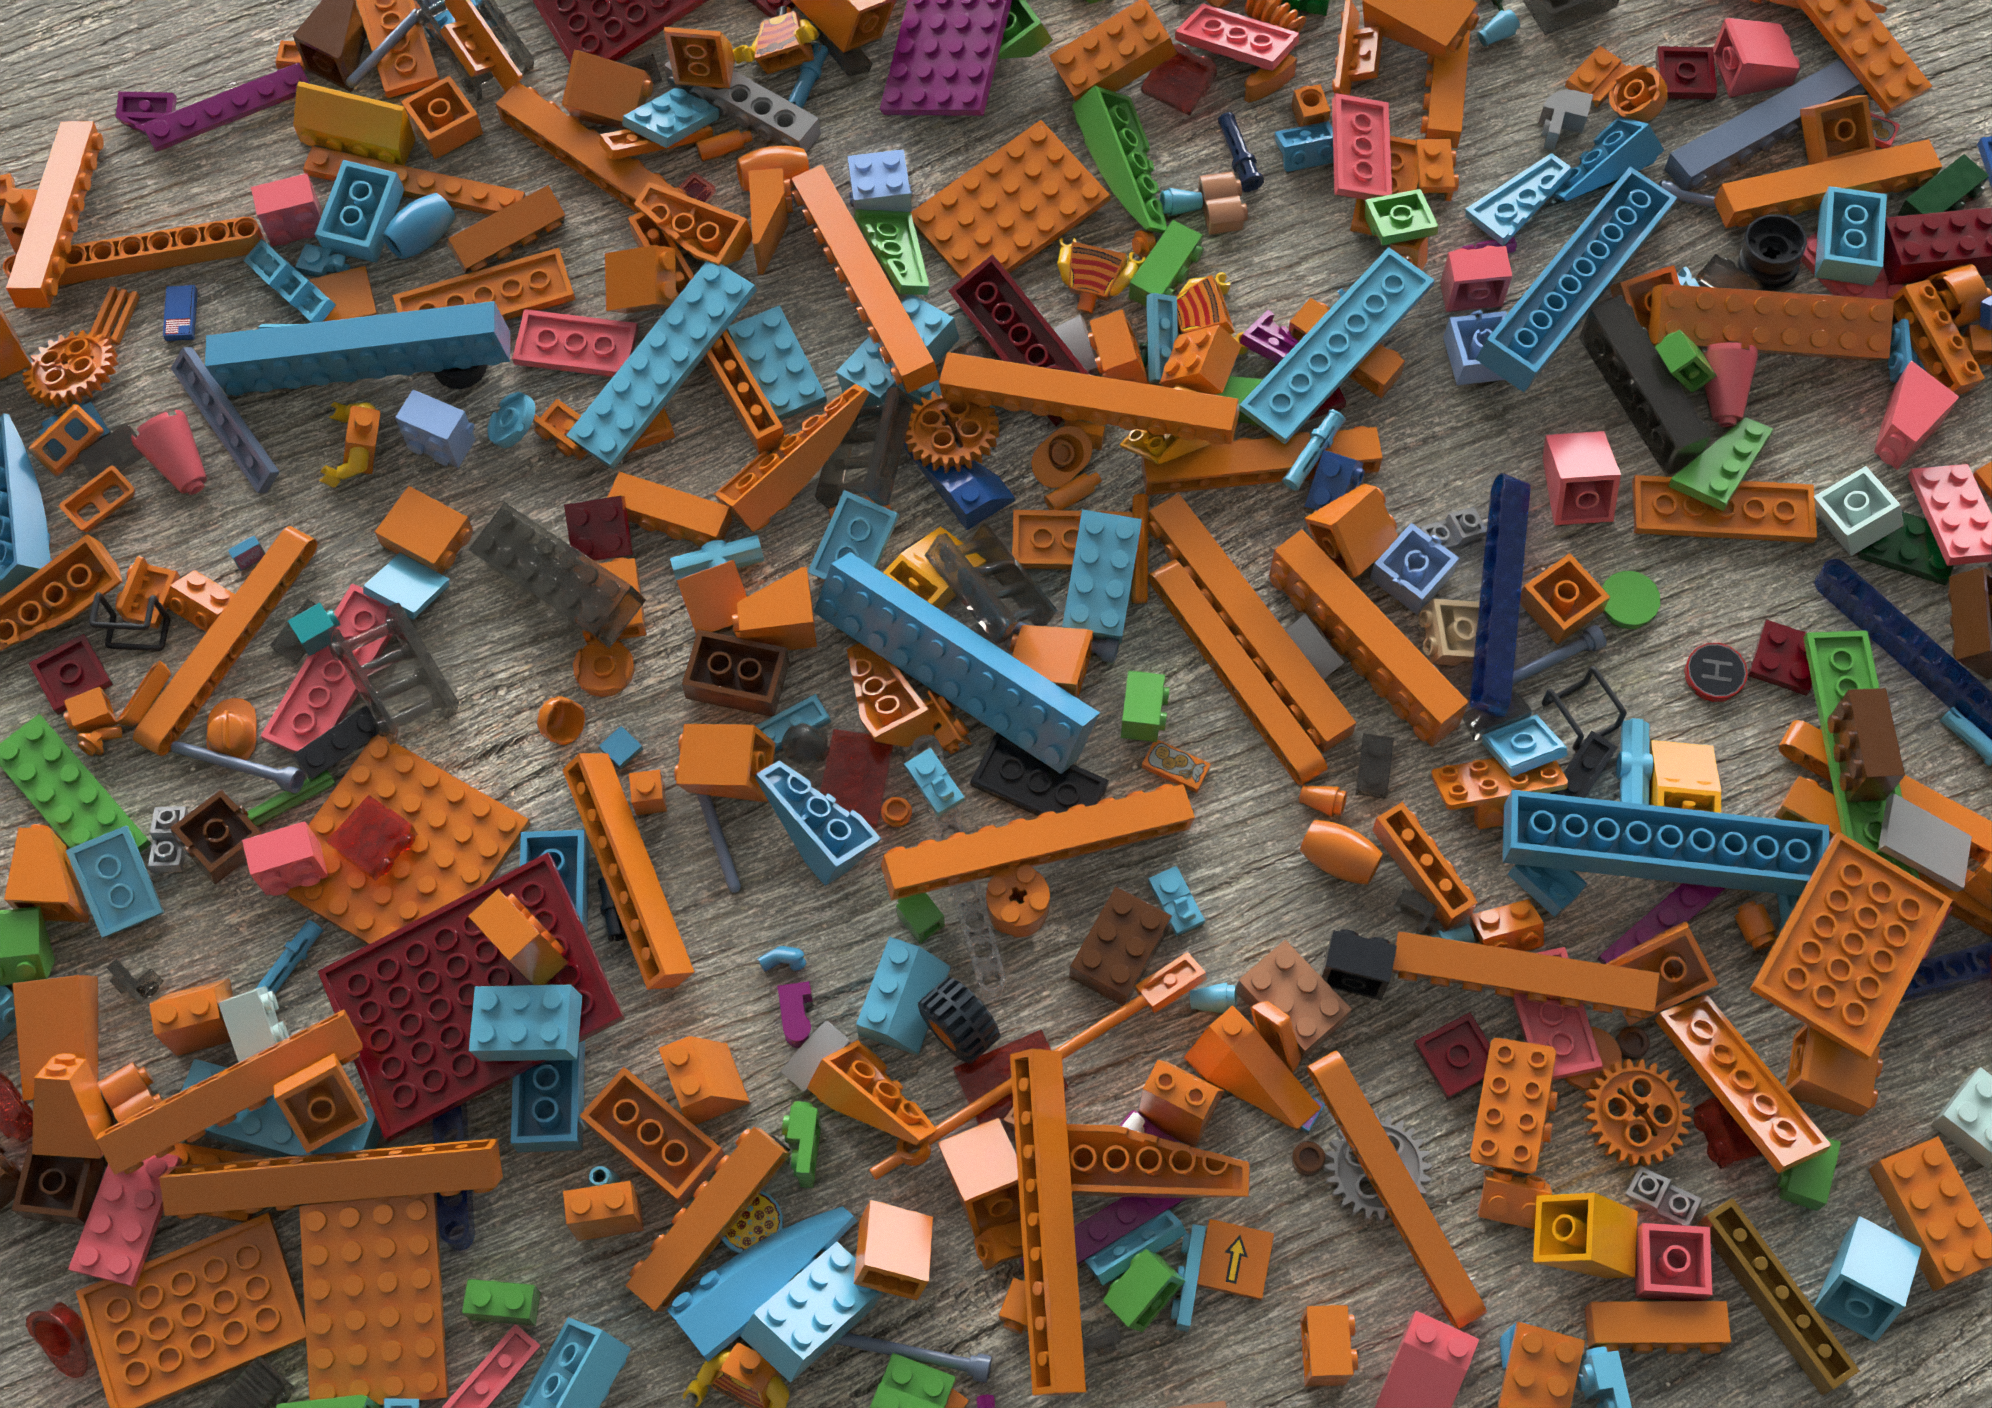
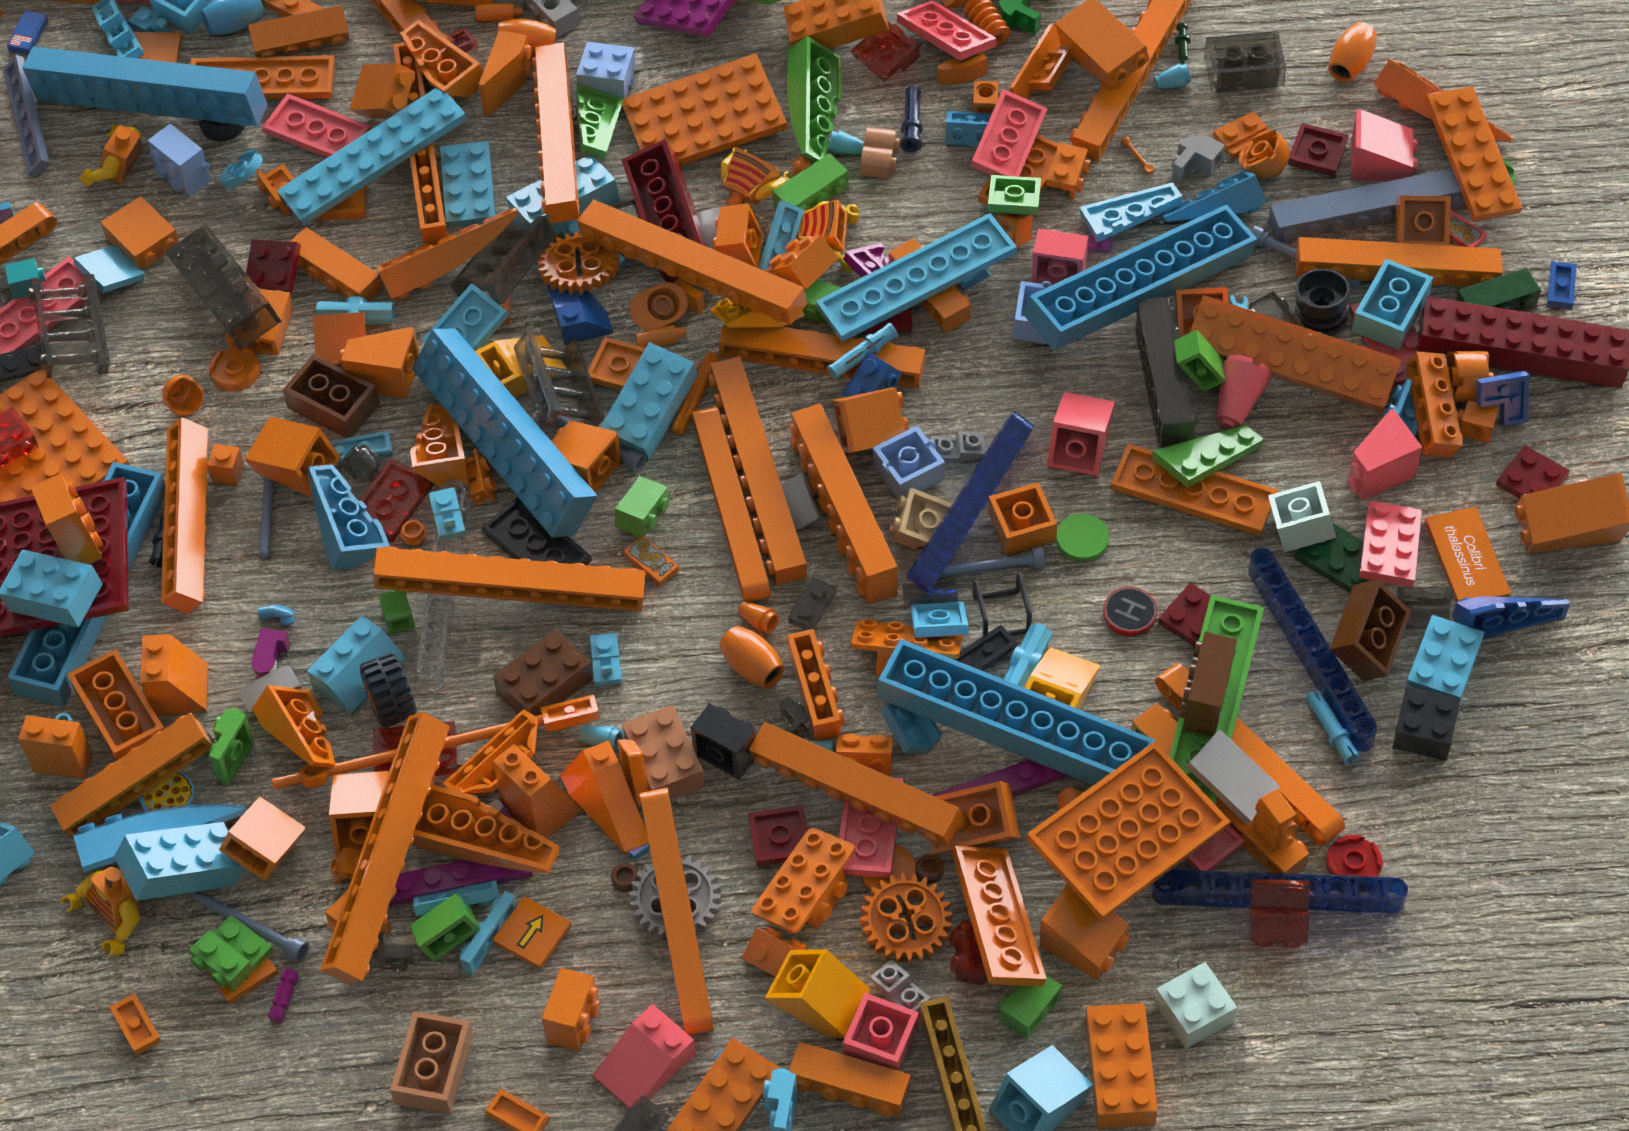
camera: 20 degrees right, 10 degrees down
dark azure tile [599,726,643,770] -> none
orange brick [986,864,1050,938] -> none
none -> orange wedge [443,709,538,795]
none -> orange hinge [1121,137,1154,175]

